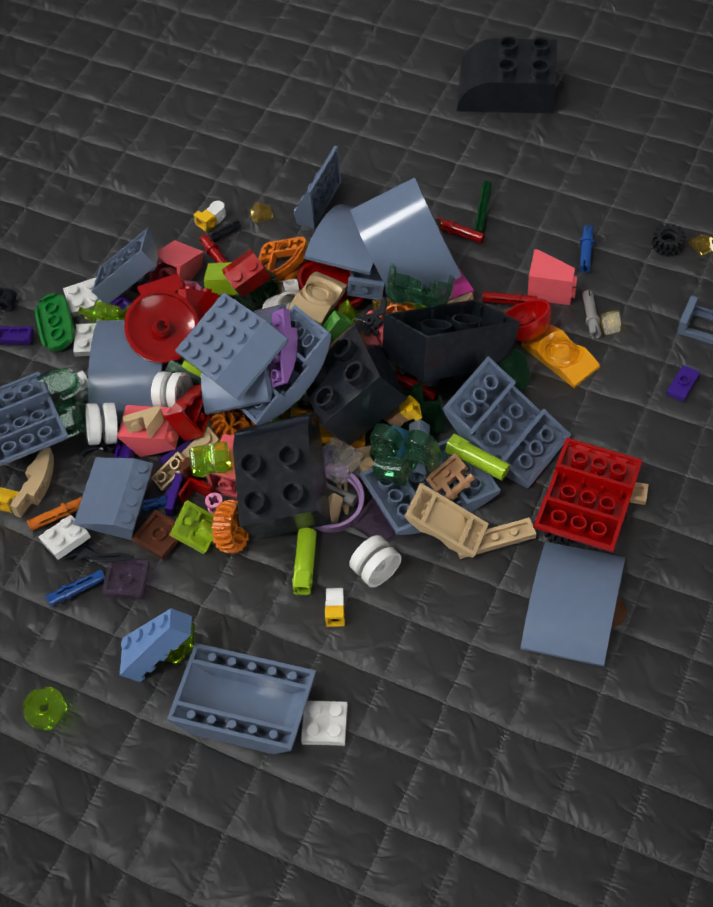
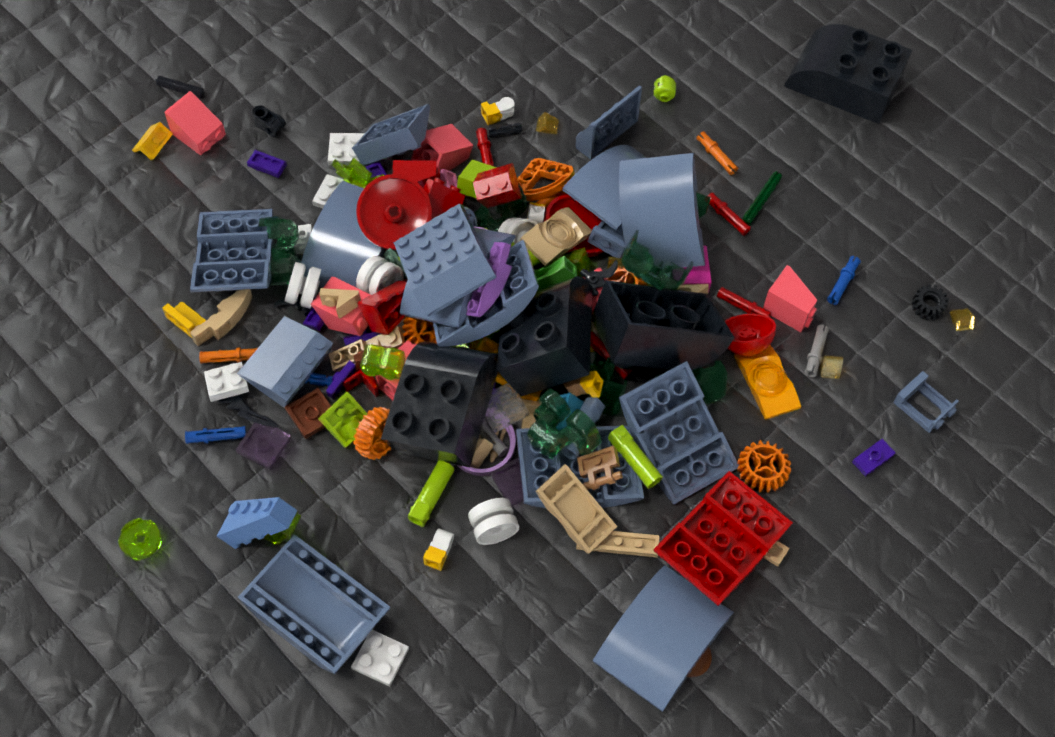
camera: 15 degrees right, 5 degrees up
green tile [34,293,76,352] -> none
bright pink bush [205,493,223,514] -> none
none -> lime head [654,76,676,102]
none -> orange pin [696,131,738,175]
none -> orange gear [737,440,791,493]

